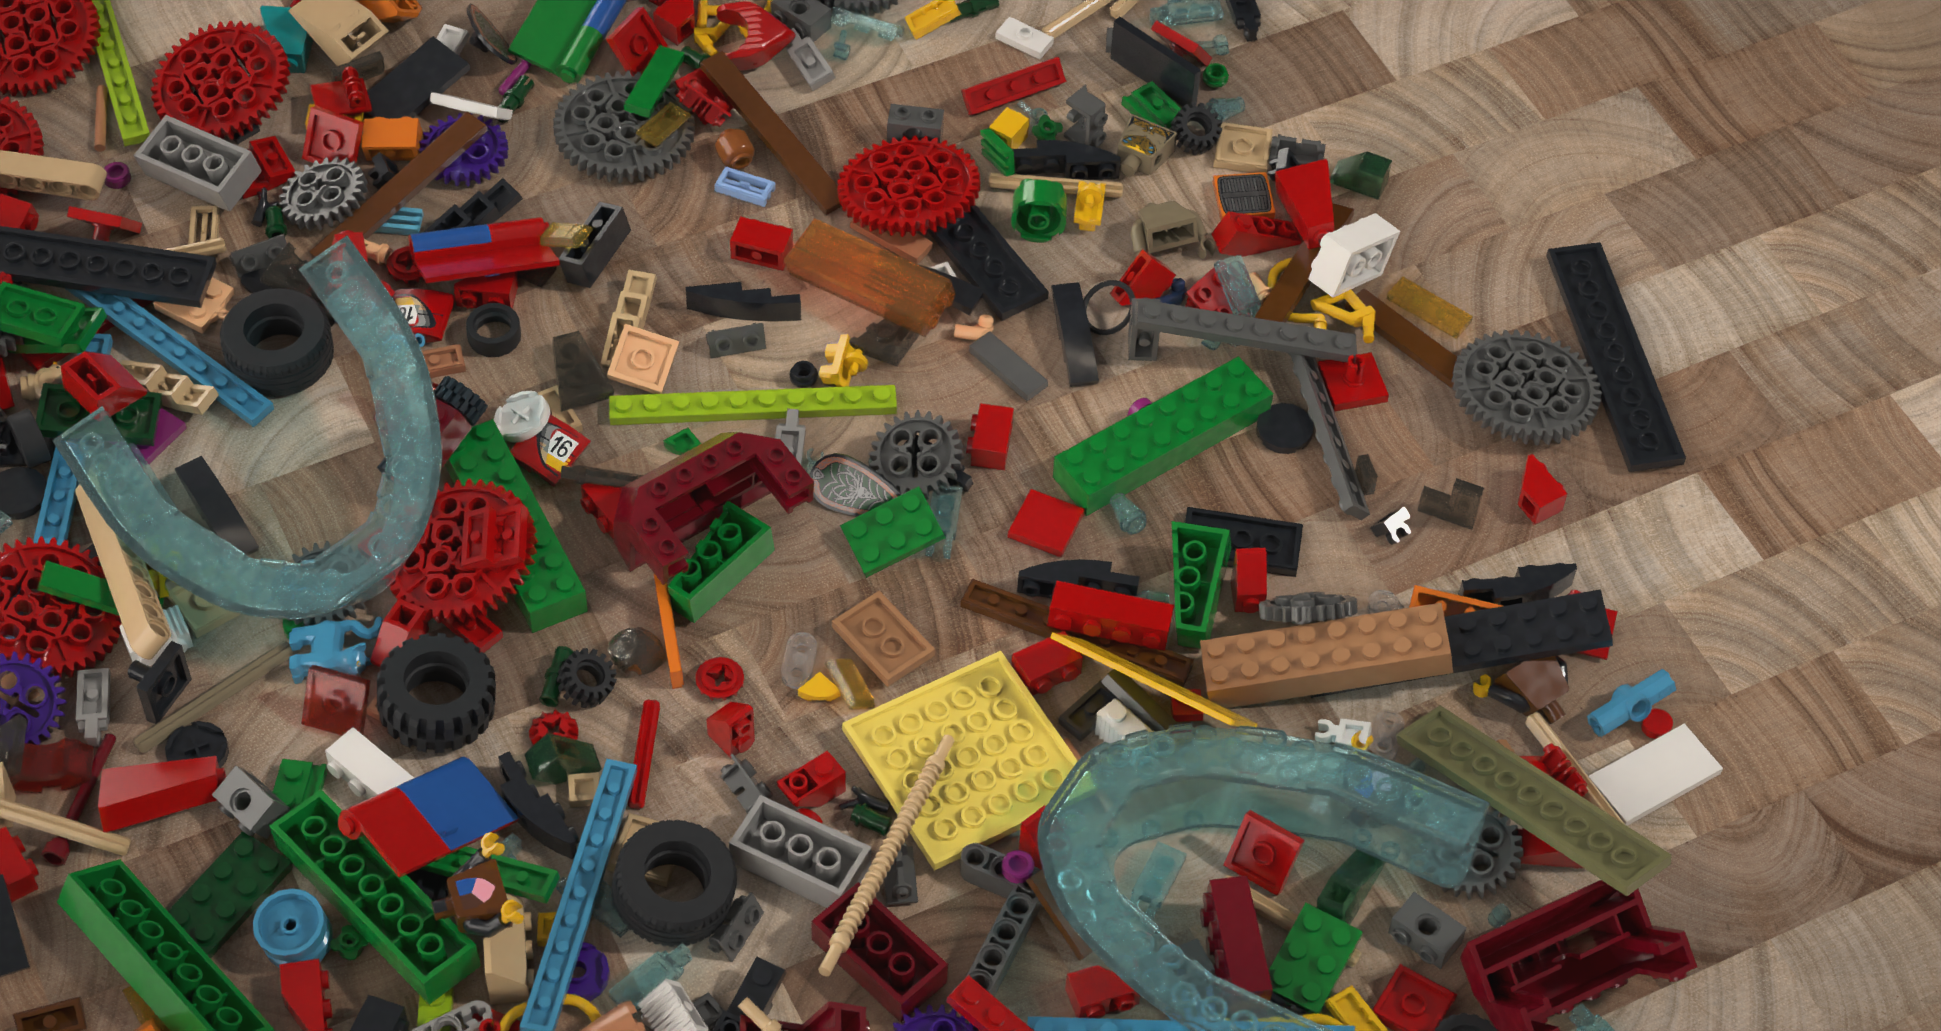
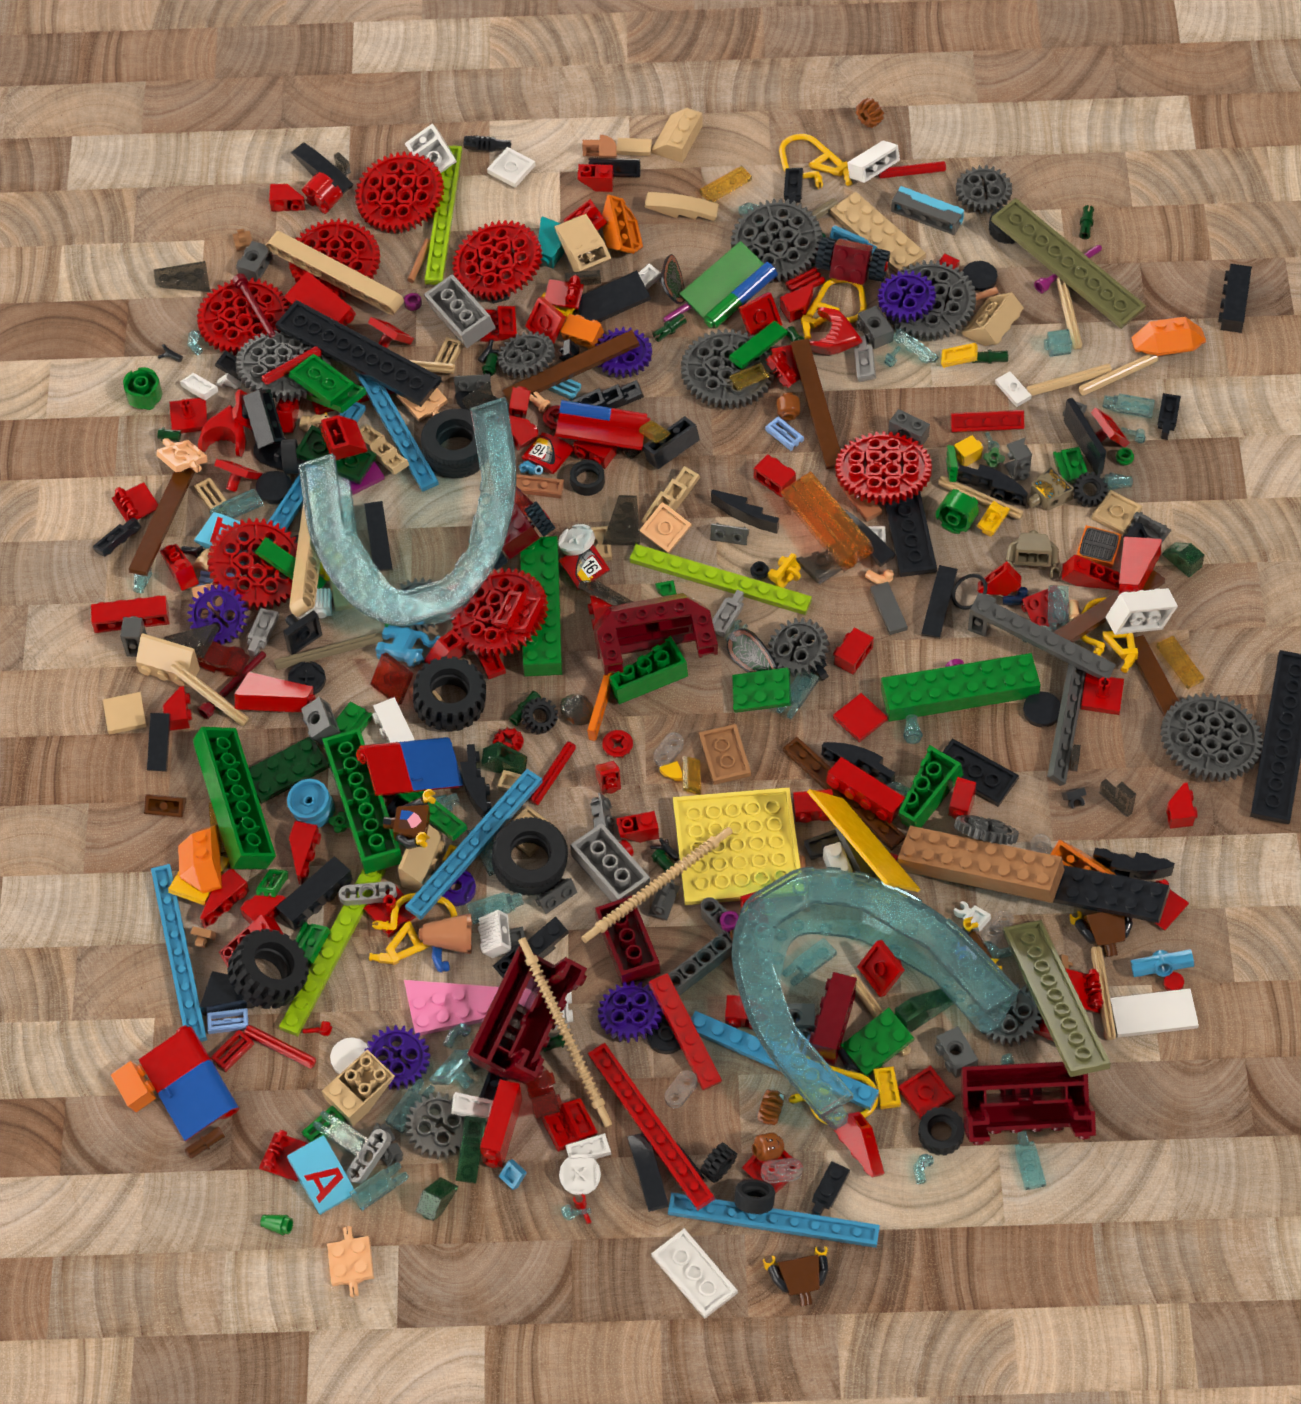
camera: 30 degrees right, 5 degrees up
white tile [430,92,513,120] -> none

